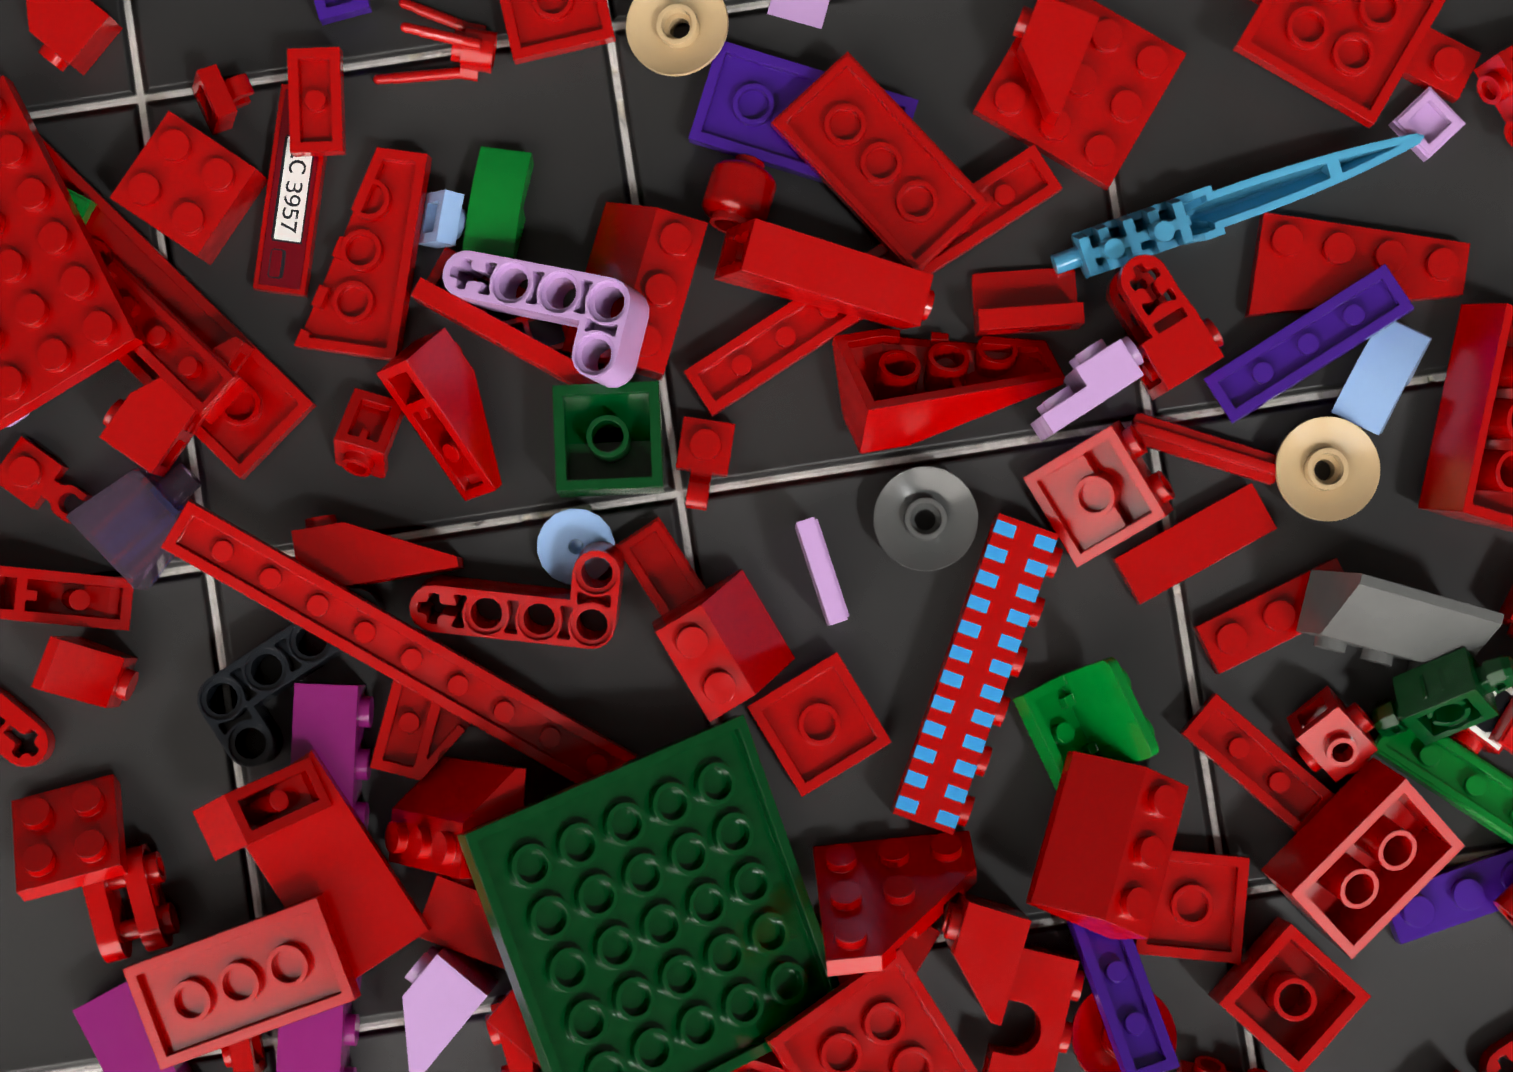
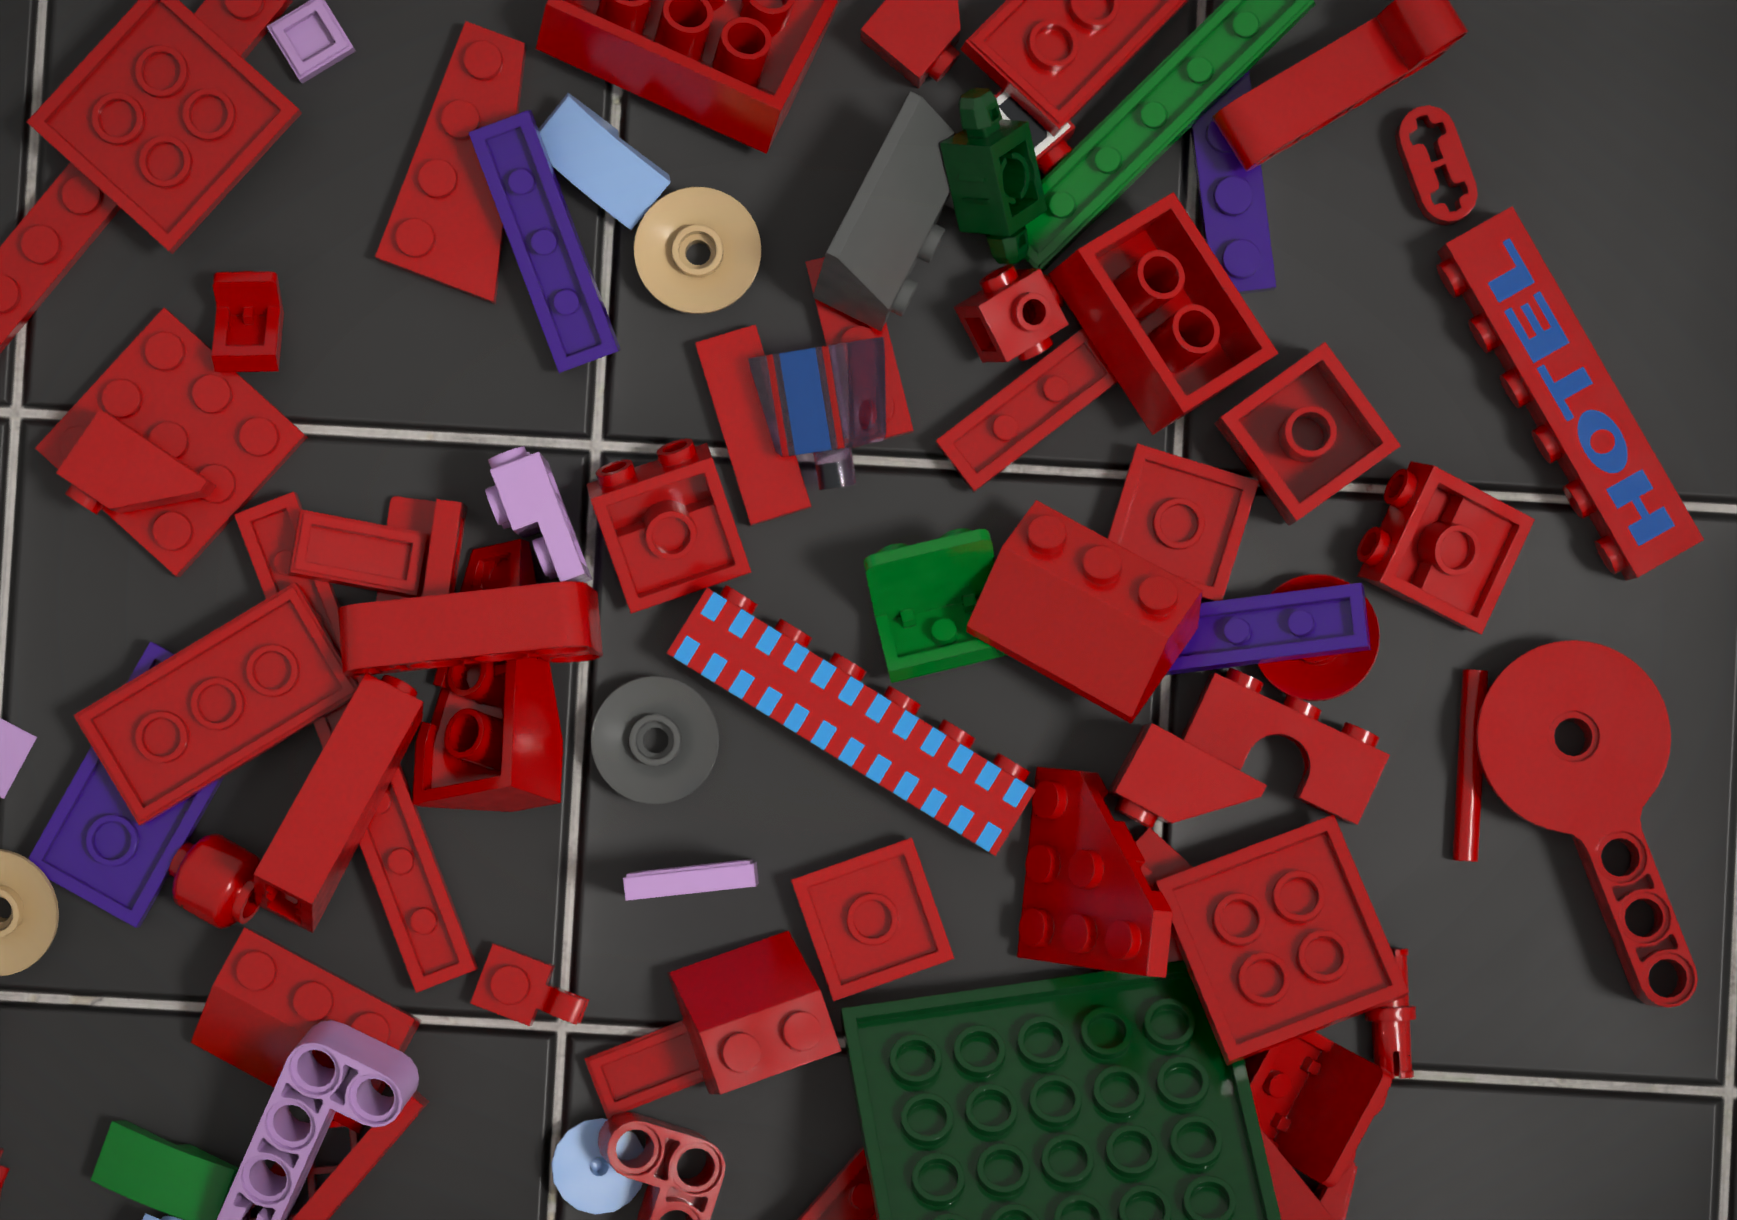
camera: 85 degrees left, 0 degrees up
dark green slope [552,381,665,498] -> none
dark azure piece [1051,133,1425,278] -> none
red brick [1106,255,1225,400] -> none
red axle [1130,413,1277,485] -> none
none -> red bracket [211,271,284,372]
none -> red tile [288,509,427,598]
none -> red beam [338,581,603,676]
none -> torso [748,337,886,490]

